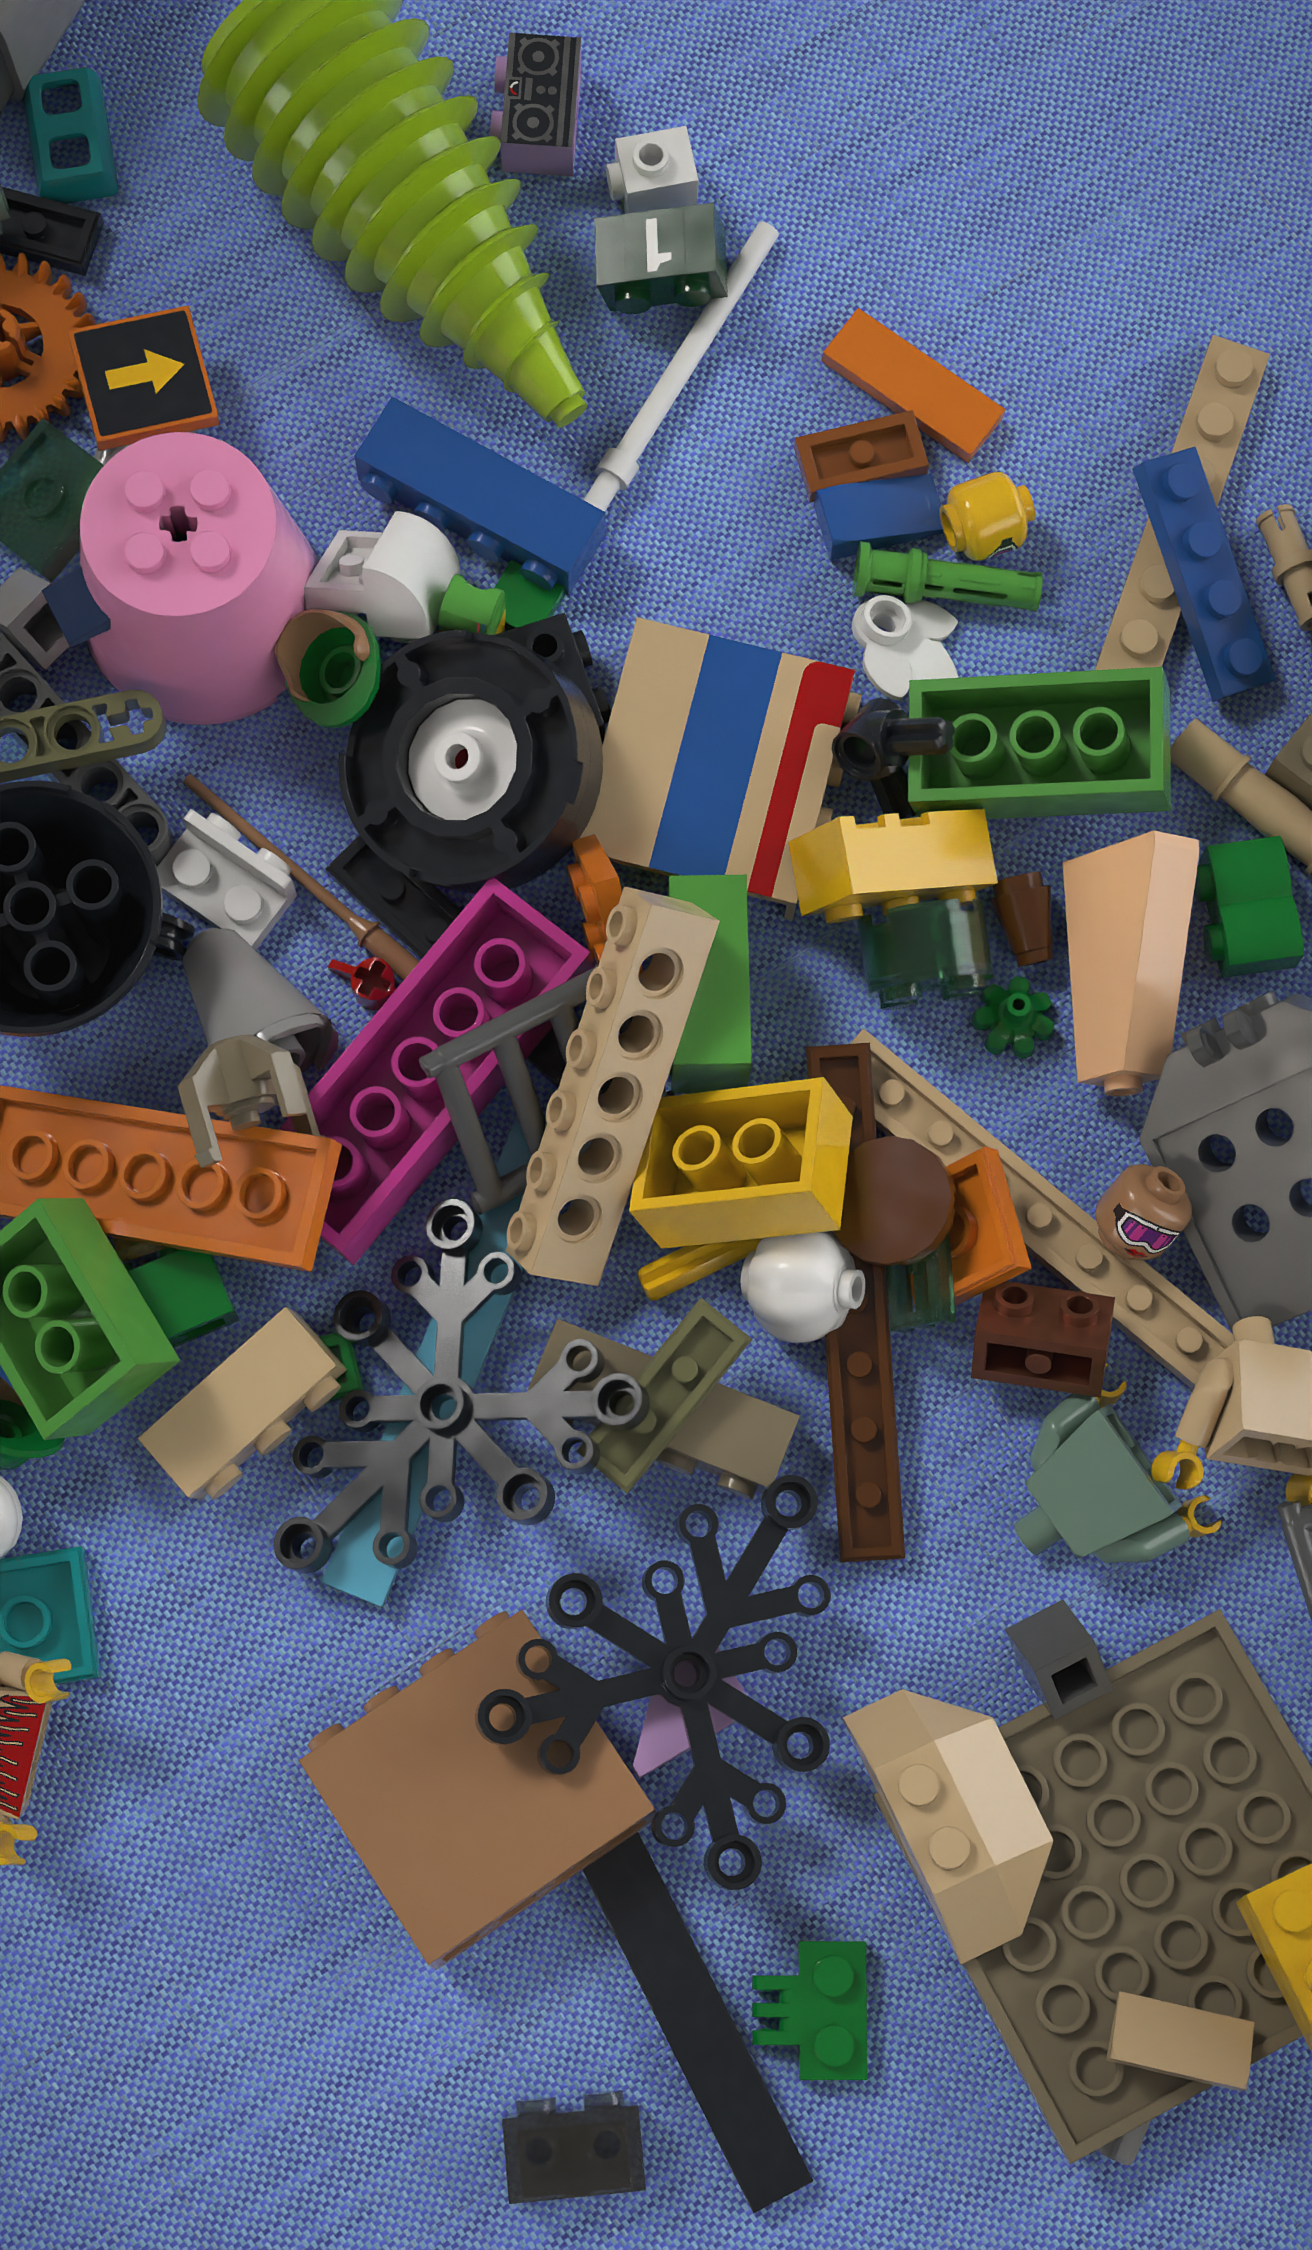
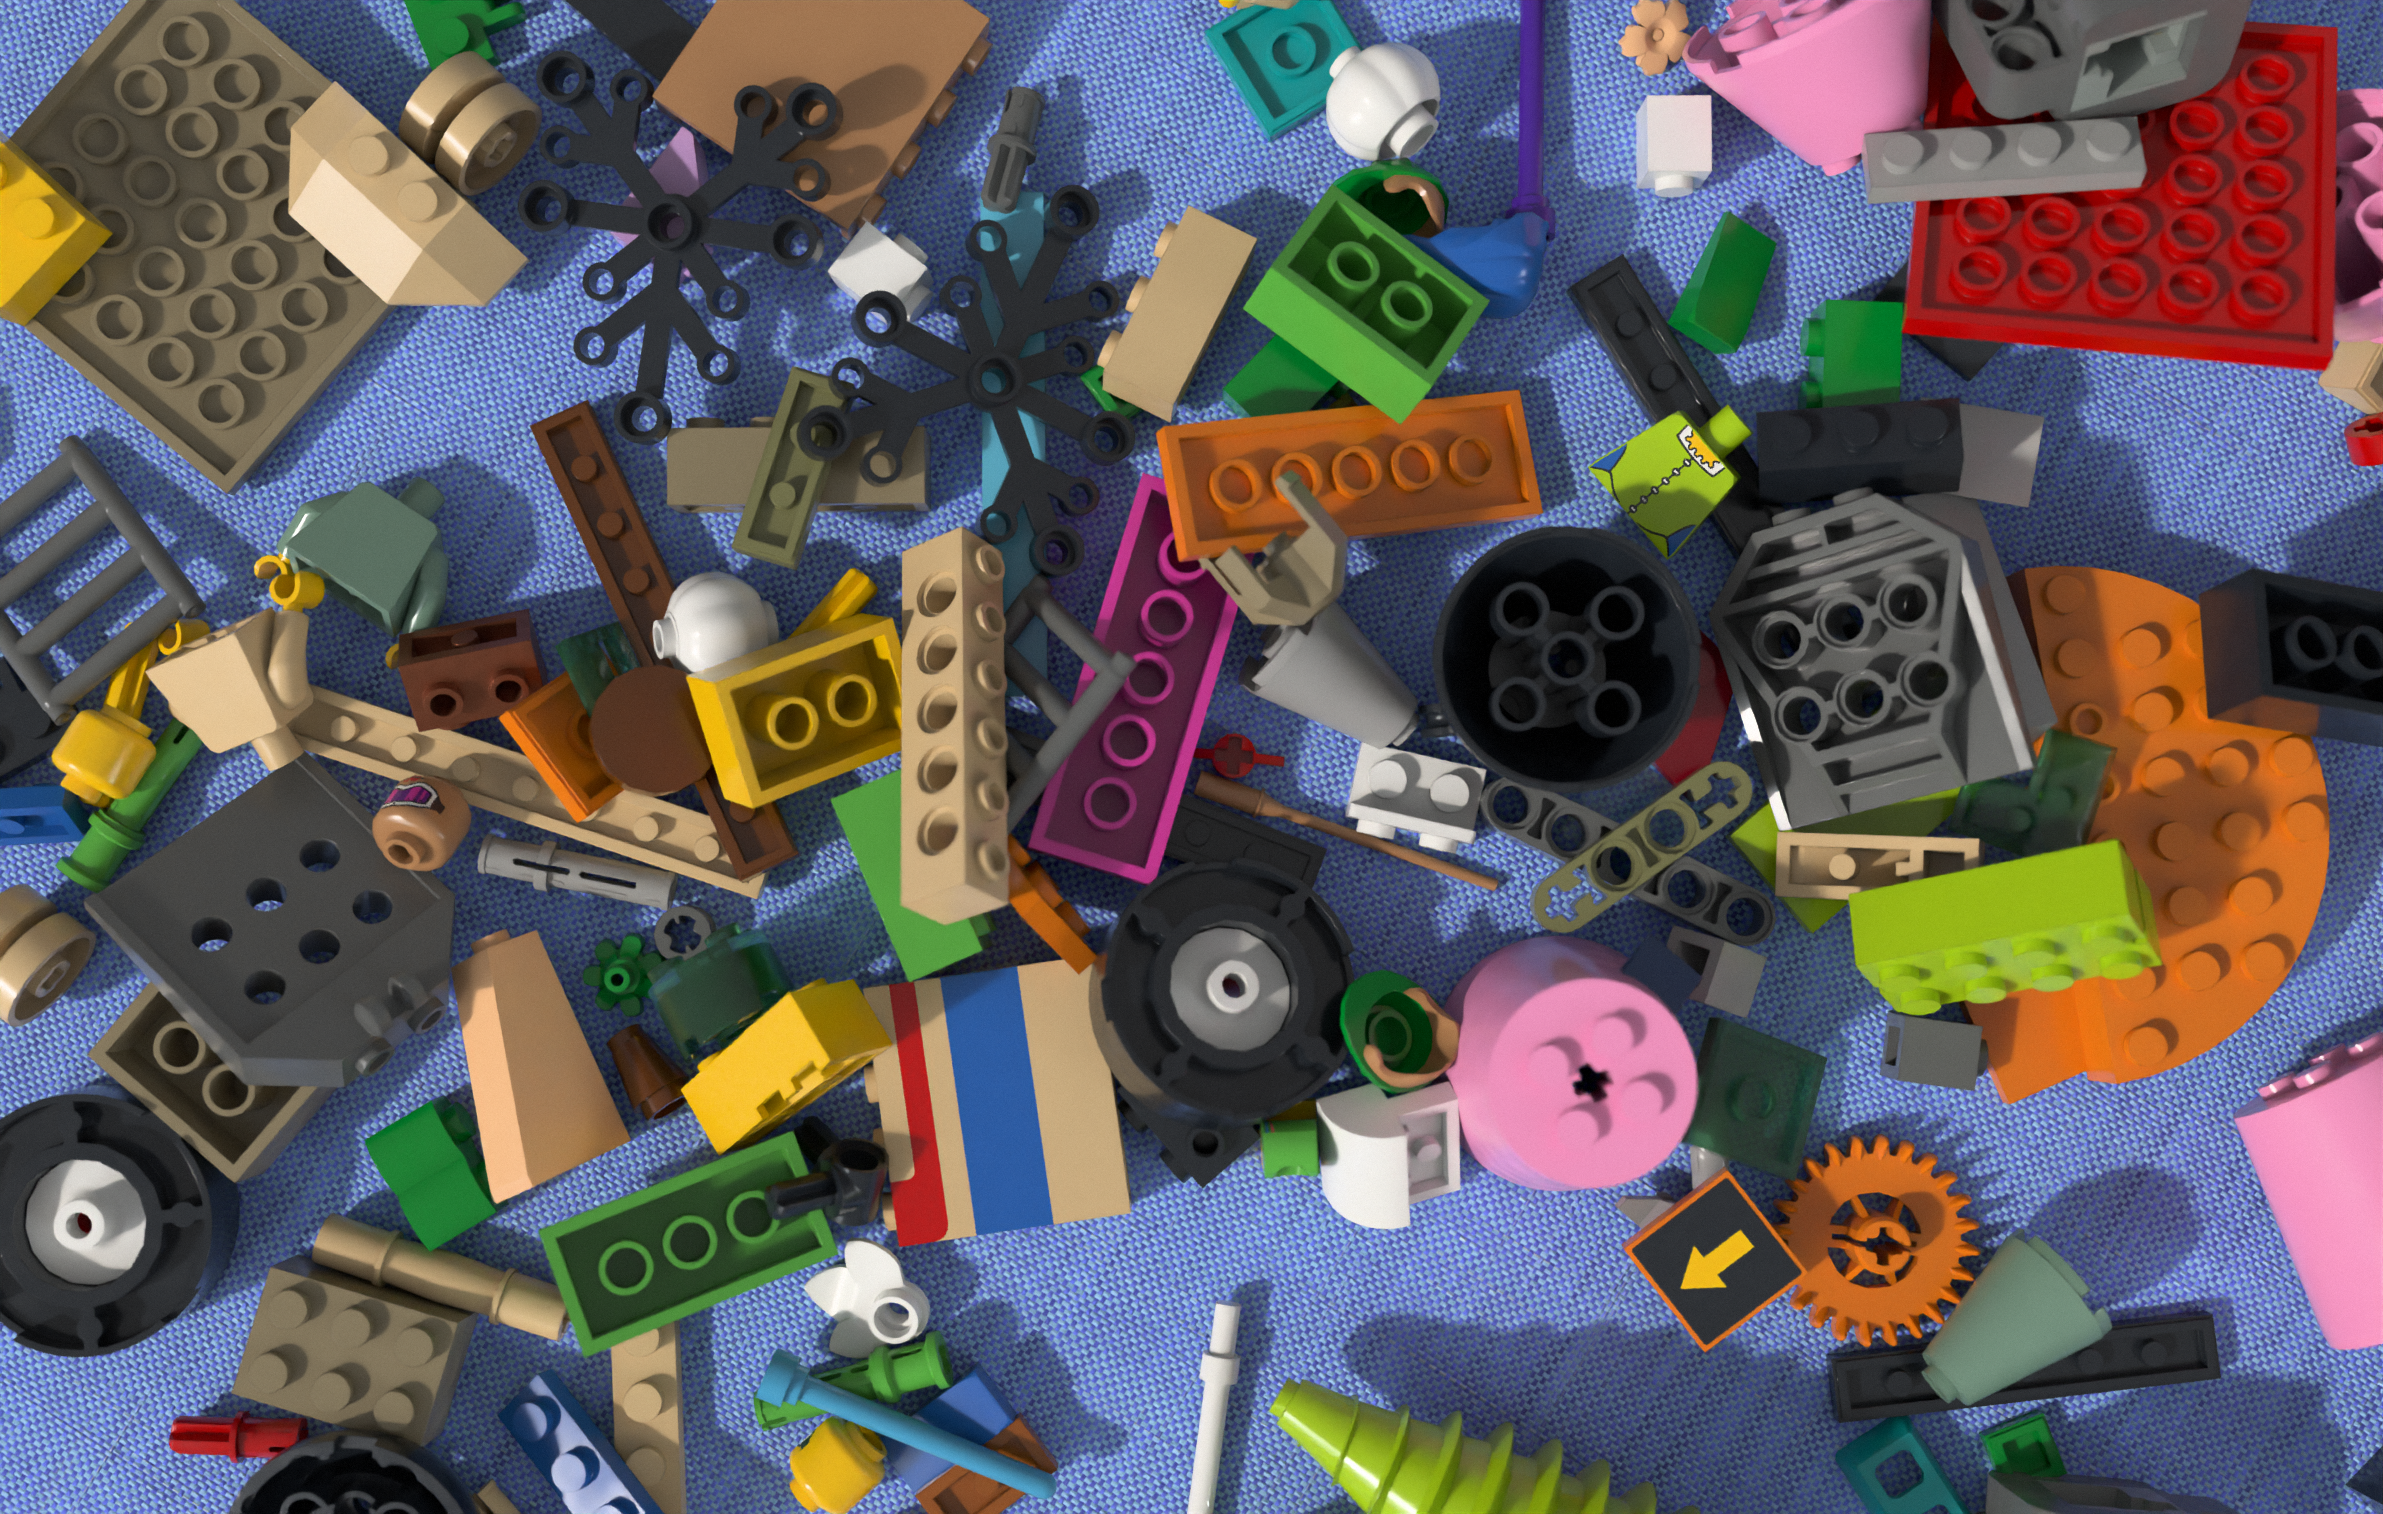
camera: 160 degrees right, 10 degrees up
blue brick [354,397,606,595] -> none
green tile [495,560,565,630] -> none
dark grey brick [1005,1600,1113,1720] -> none
tan slope [1106,1991,1255,2092] -> none
none -> tan wheel [399,51,542,196]
none -> light grey pin [478,834,678,911]
none -> dark grey bush [654,905,717,963]
none -> dark azure piece [756,1348,1057,1499]
none -> white brick [828,221,934,324]
none -> dark grey axle [981,86,1046,214]

